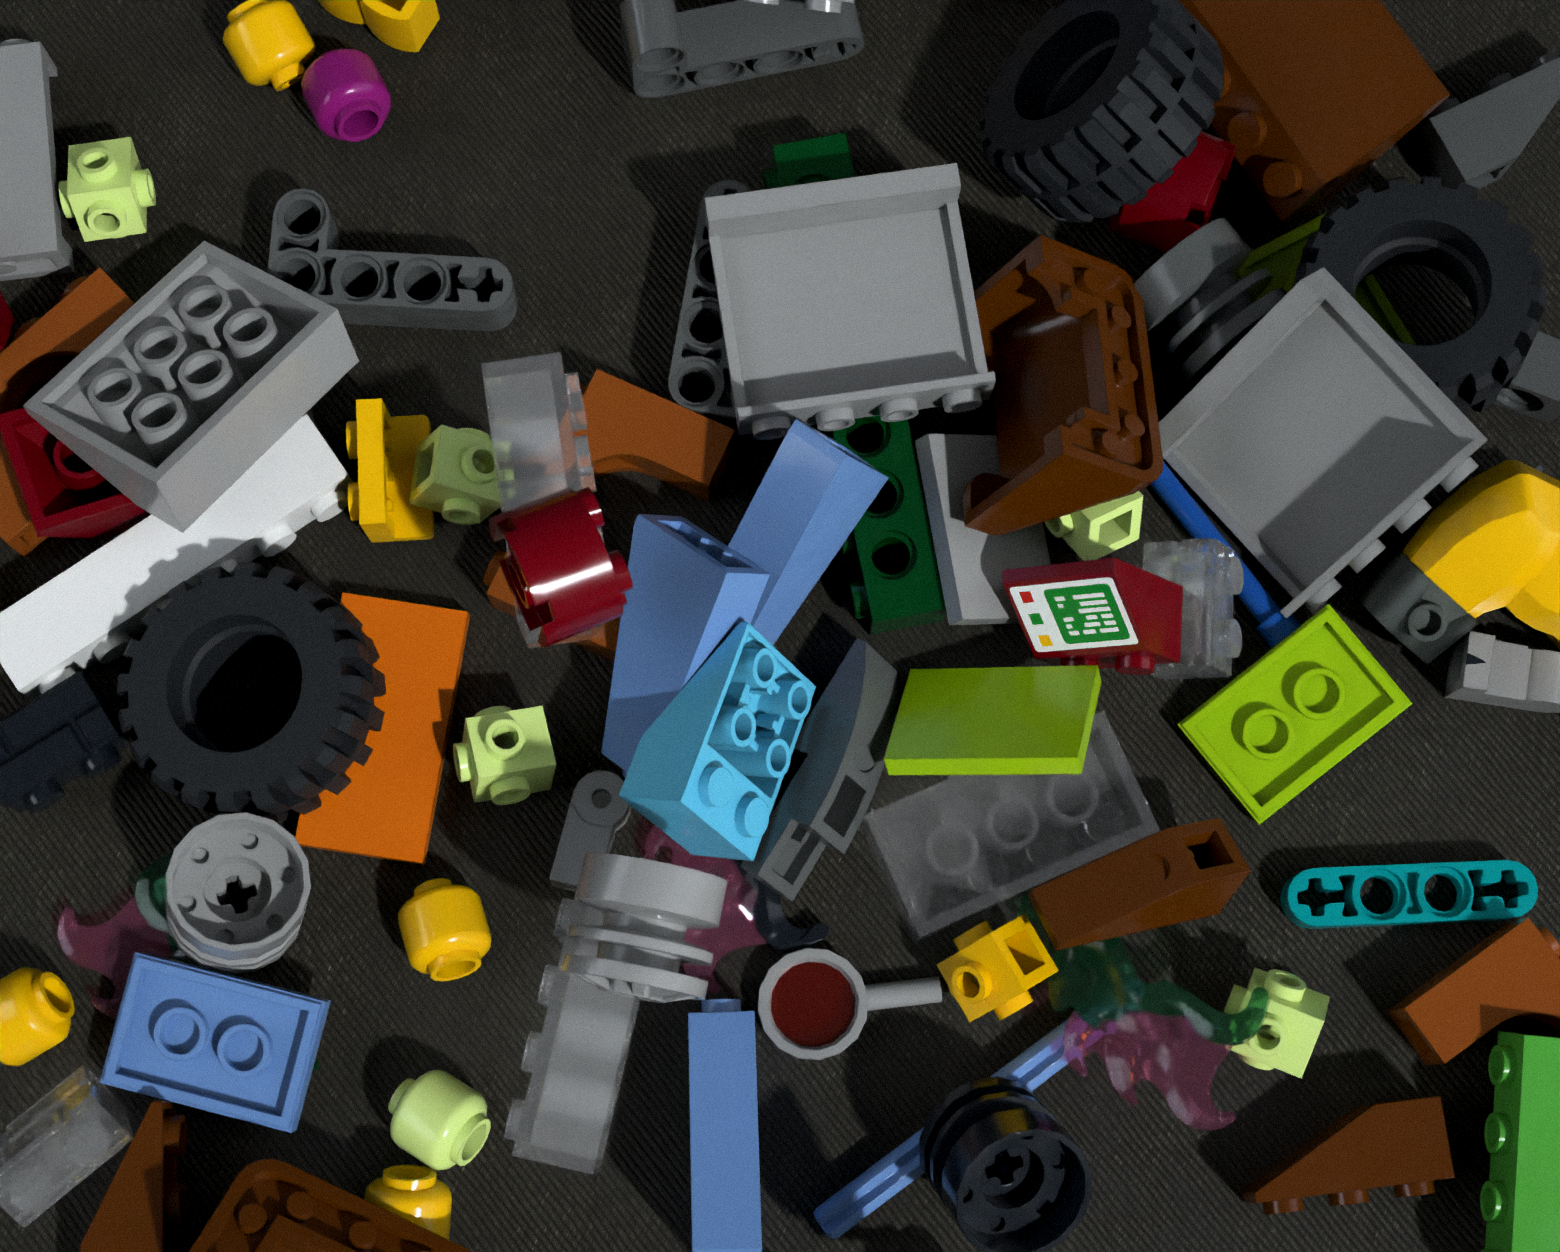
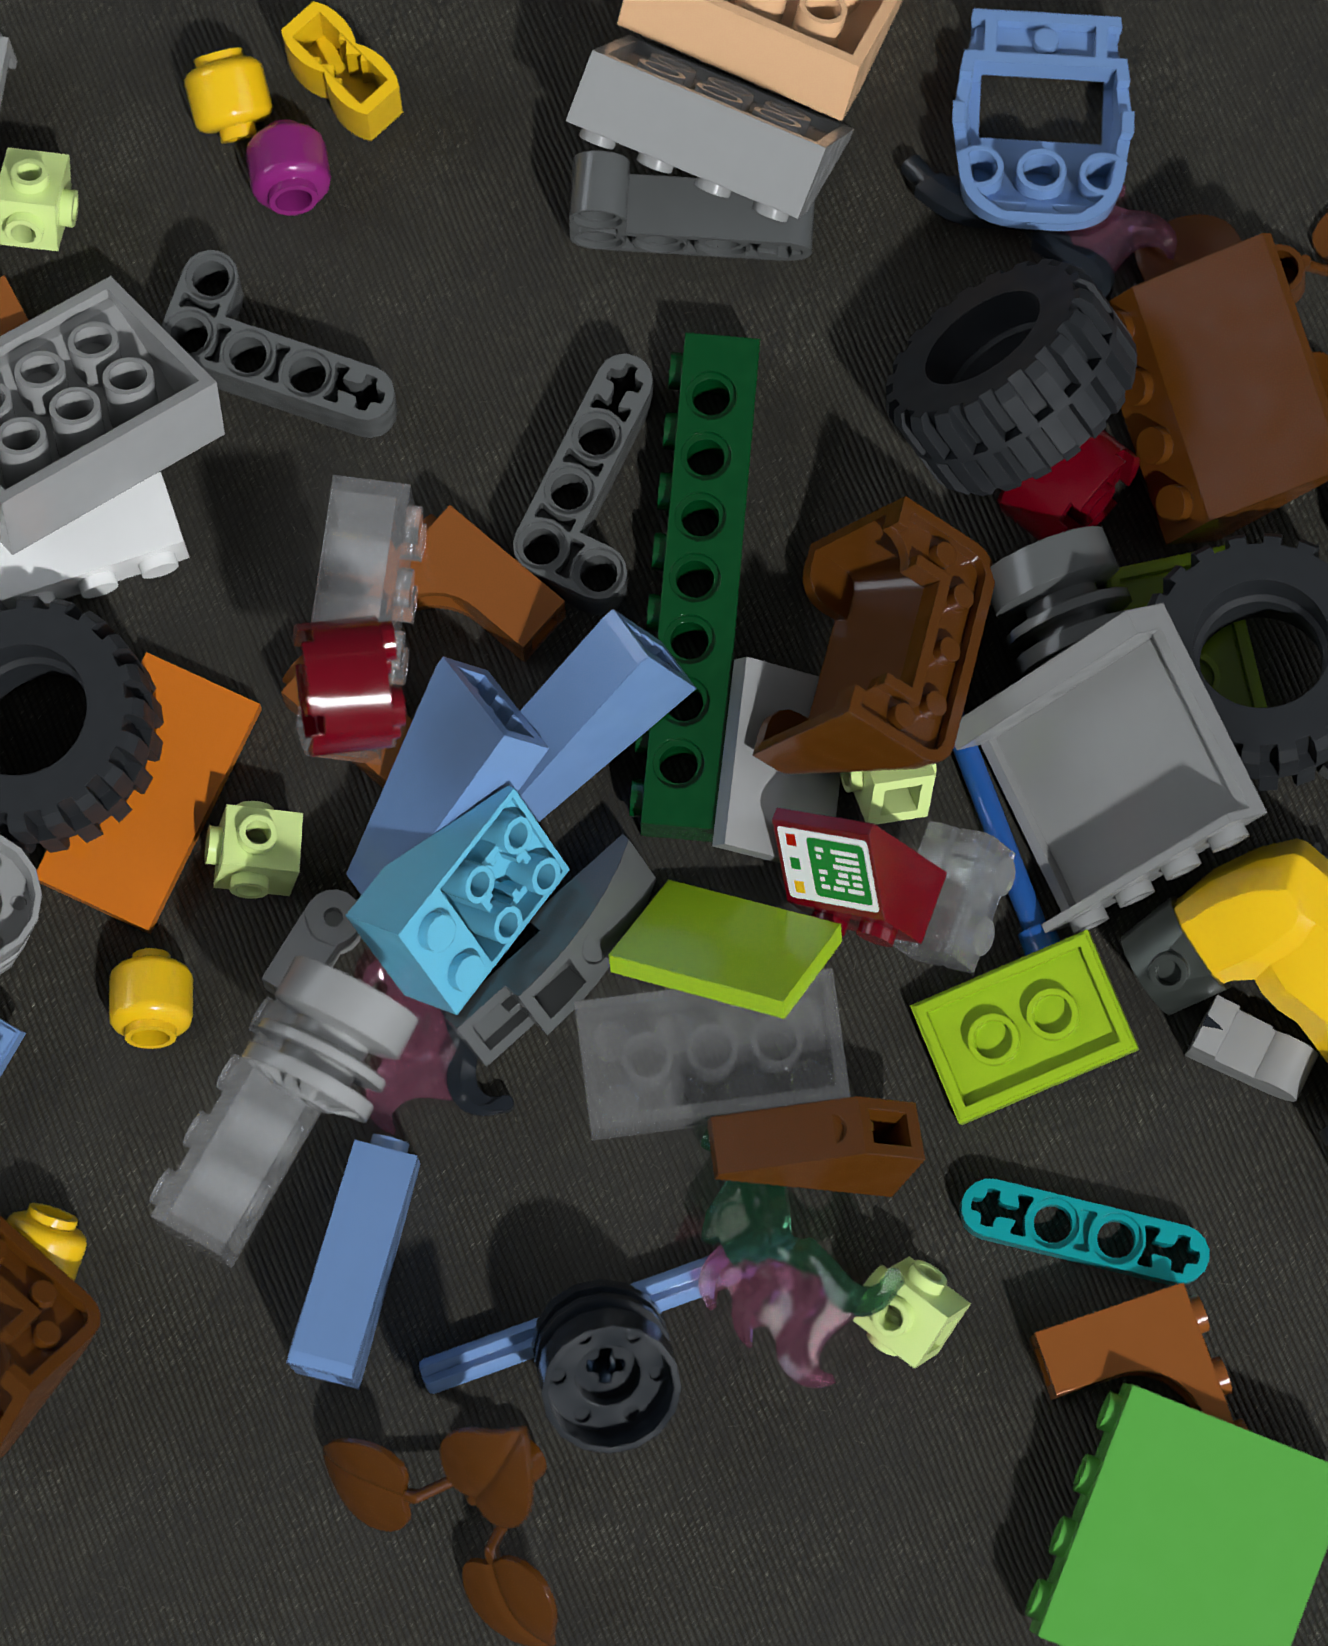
camera: 20 degrees right, 0 degrees up
yellow bracket [346,398,434,543] -> none
yellowish green head [388,1070,491,1170] -> none
yellowish green brick [409,424,515,525] -> none
light grey panel [705,163,996,440] -> none
piece [757,948,942,1061] -> none
yellow brick [937,914,1059,1022] -> none
reddish brown slope [1241,1096,1455,1215] -> none

